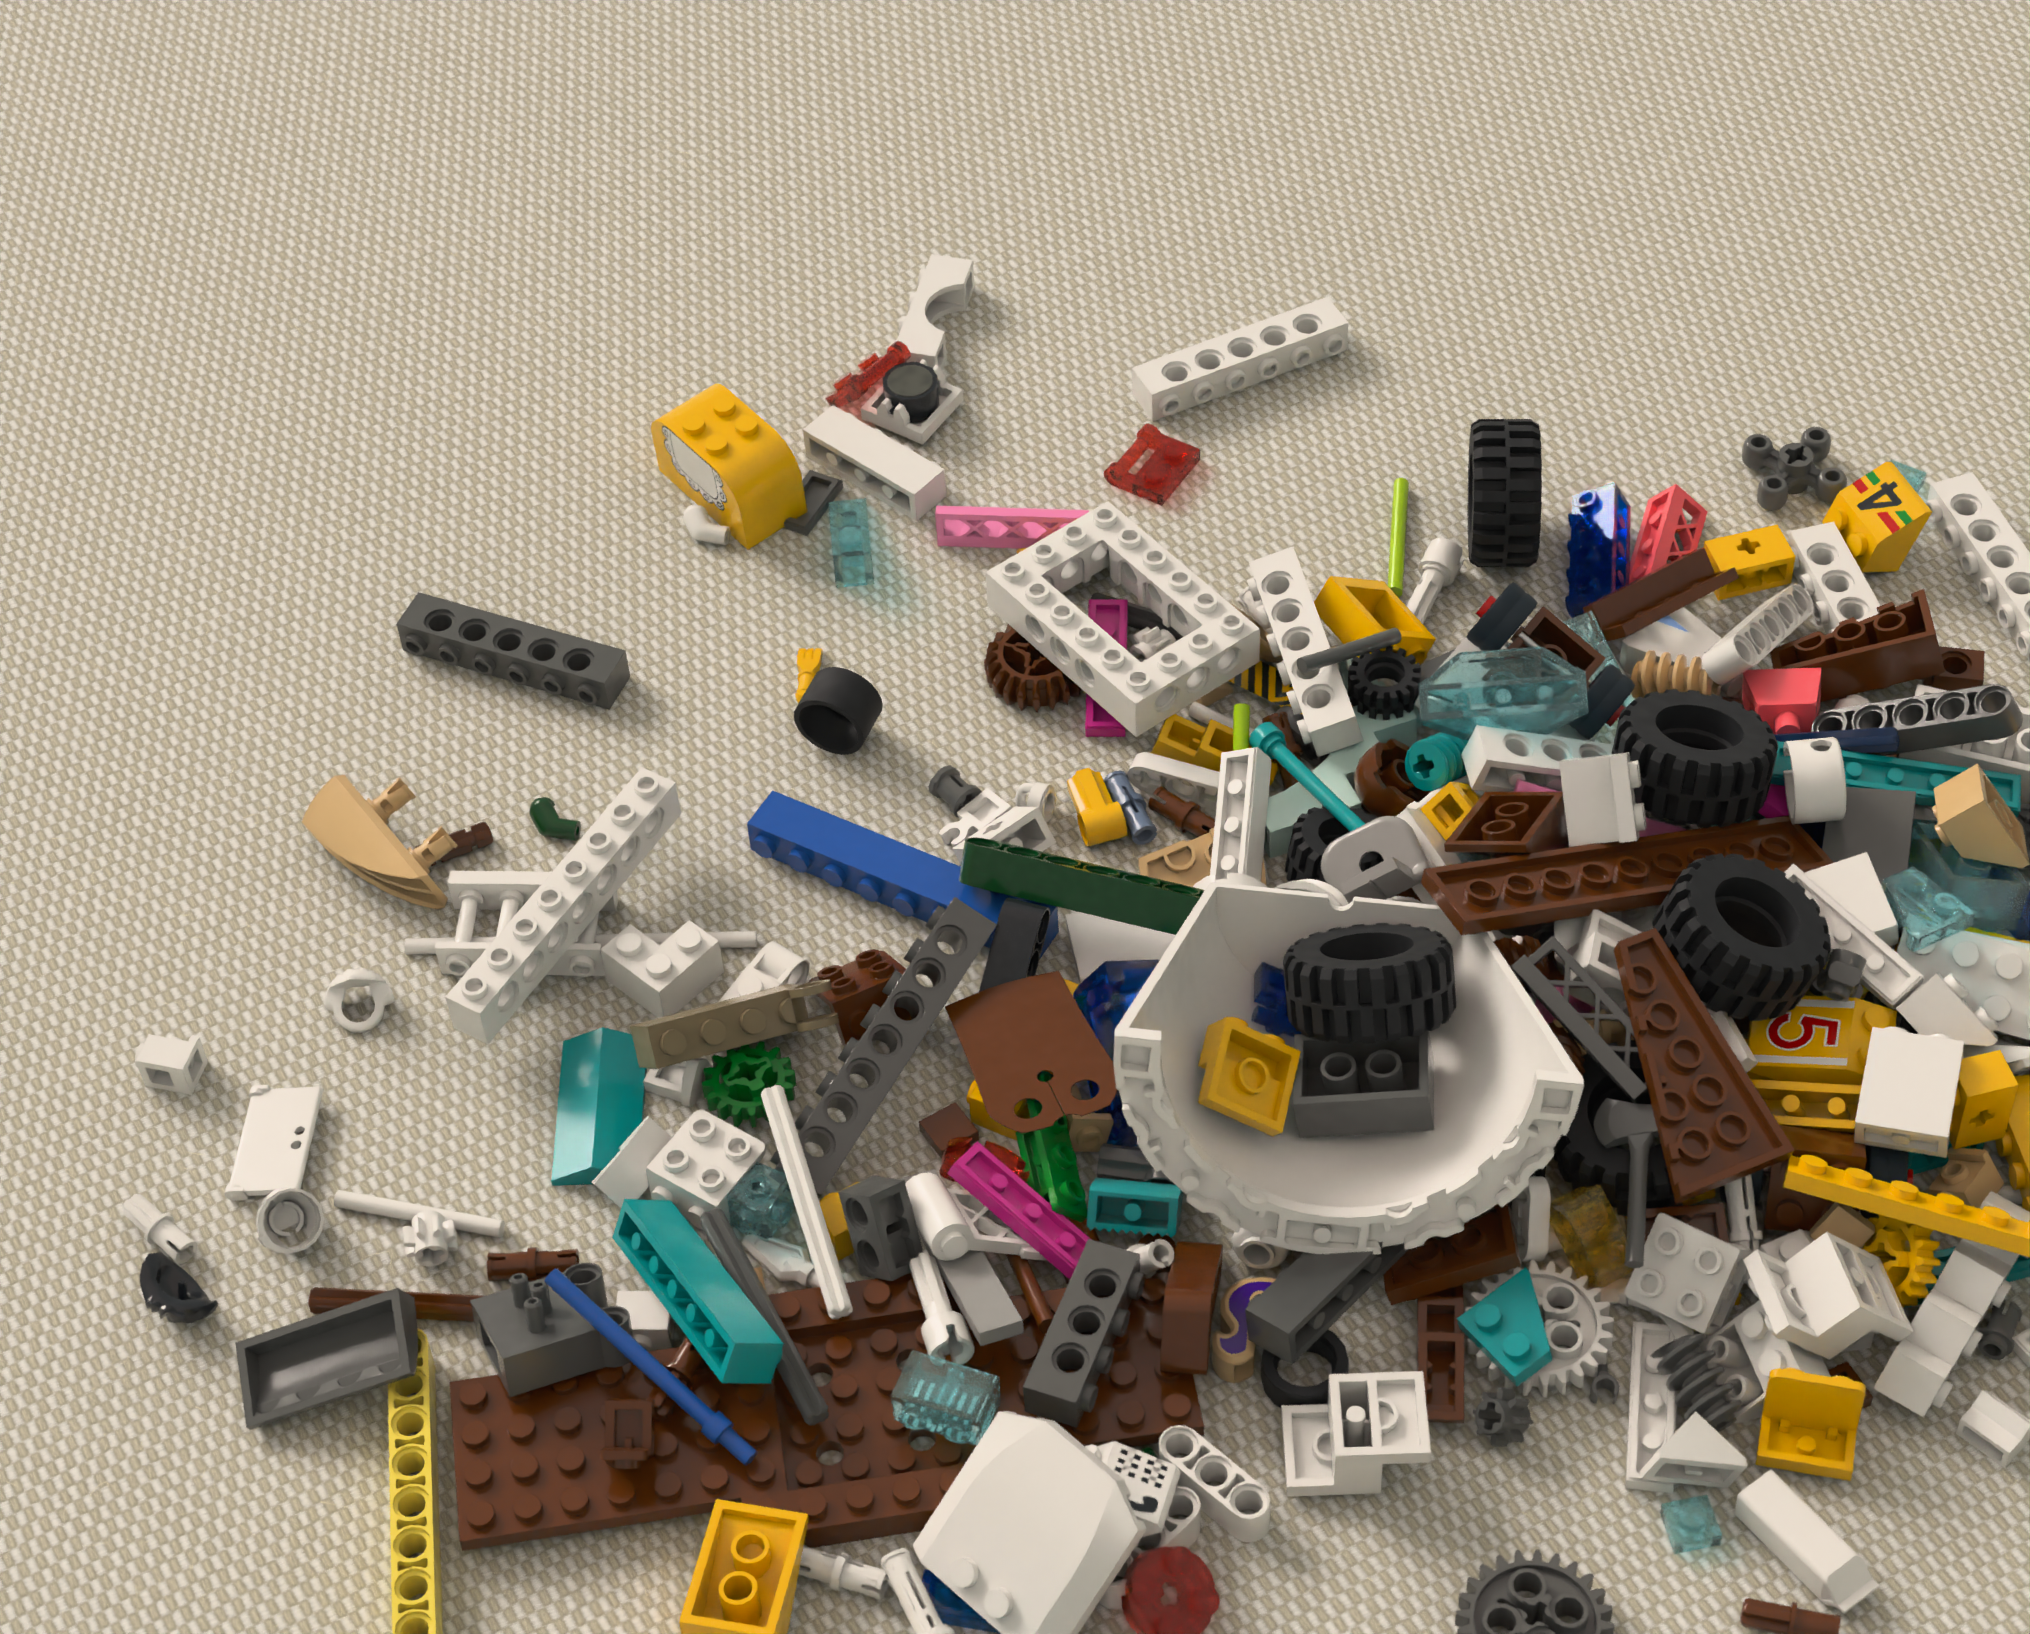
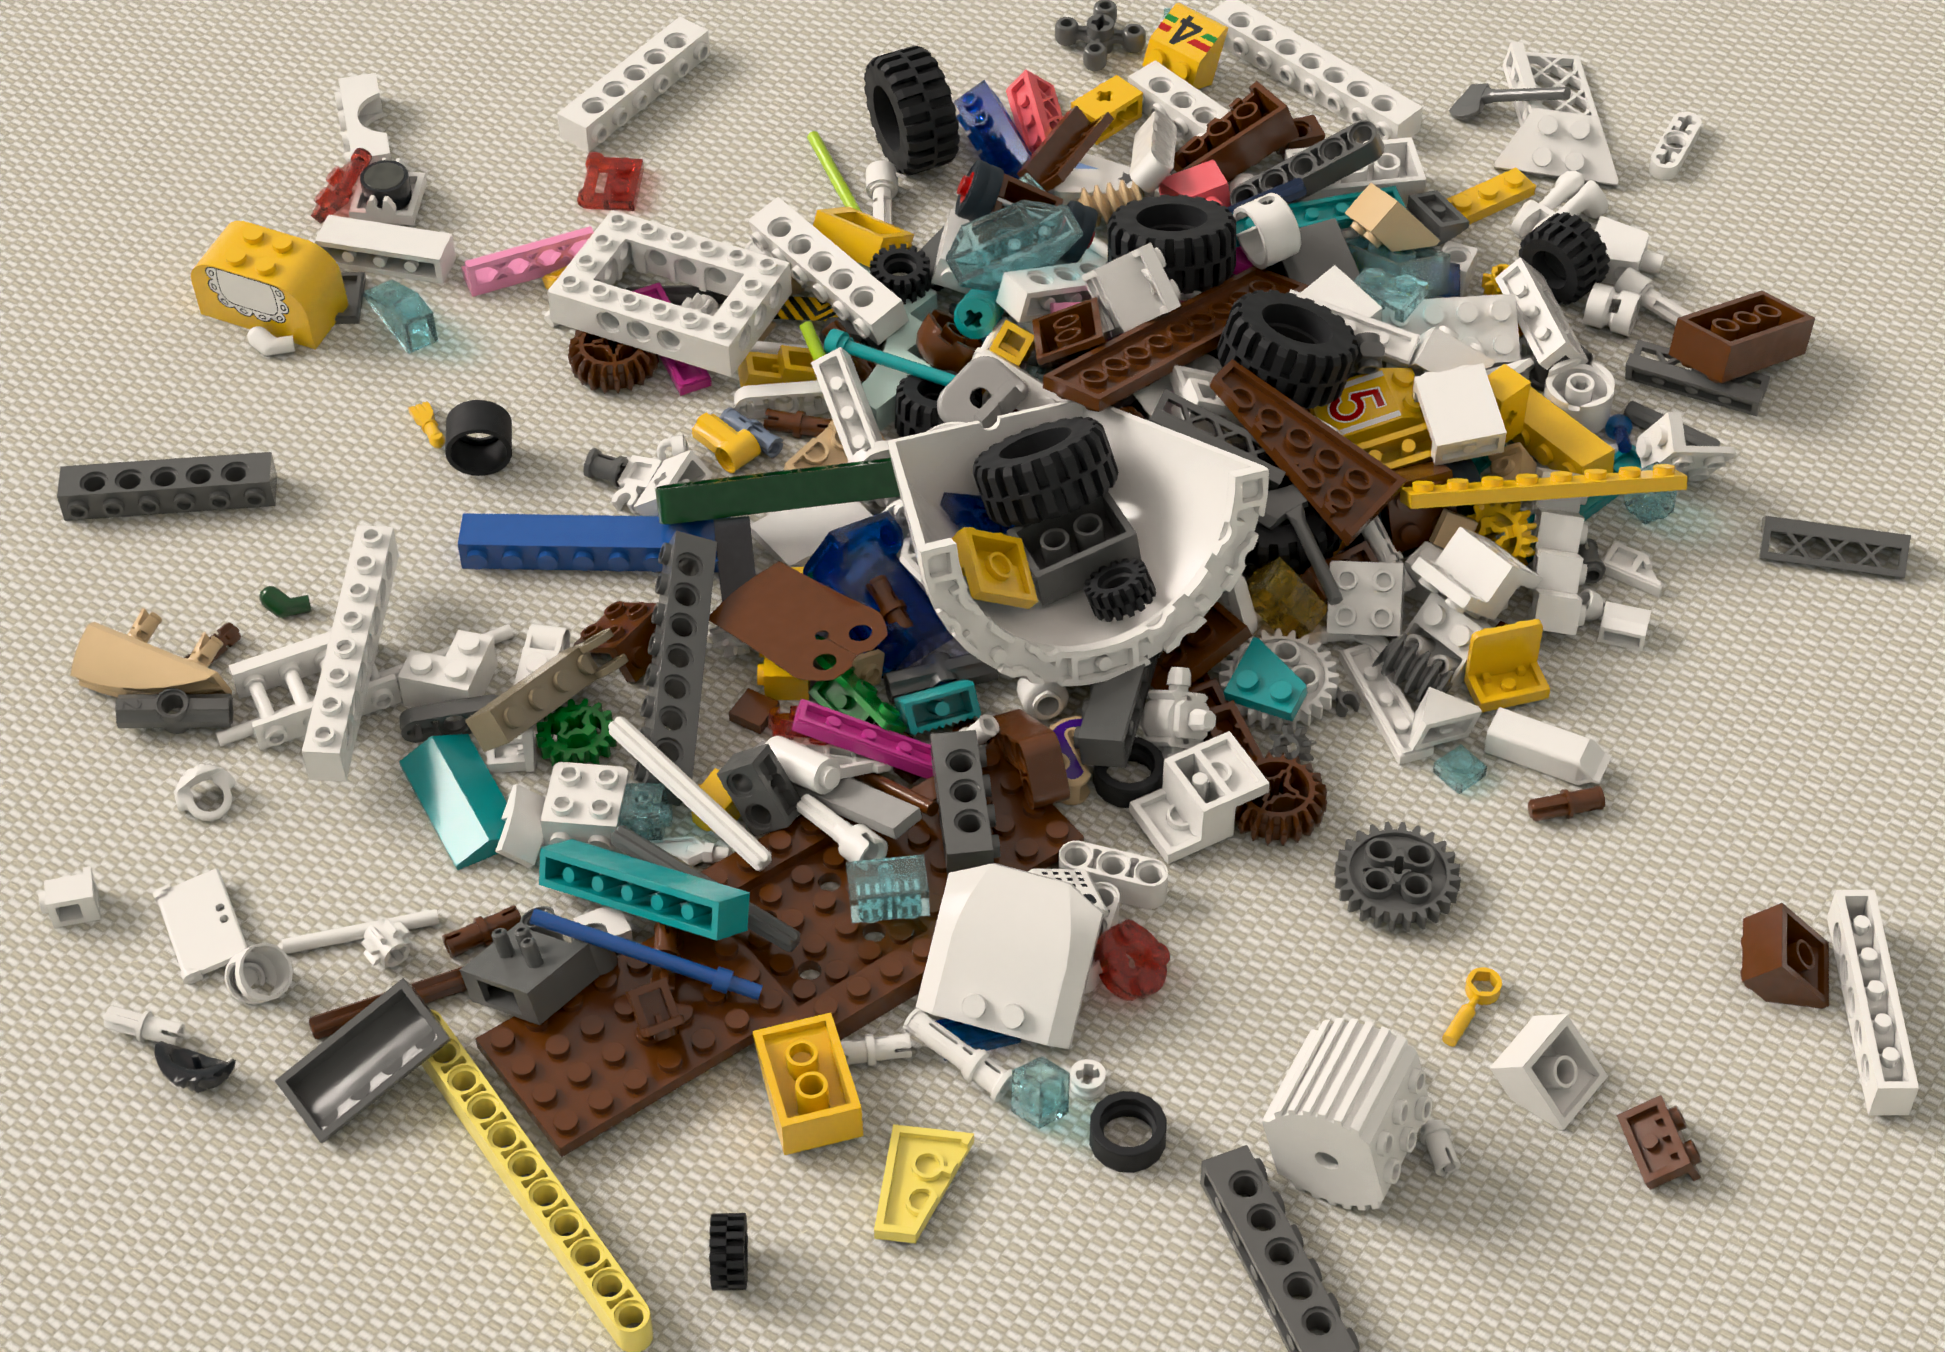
camera: 30 degrees left, 0 degrees up
dark grey bar [1297,628,1402,674] -> none
none -> dark grey piece [115,688,234,734]
none -> dark grey beam [399,694,499,743]
none -> black tyre [1083,558,1156,622]
none -> white piece [1139,667,1216,759]
none -> reddish brown gear [1234,751,1327,846]
none -> white hinge [1578,589,1605,620]

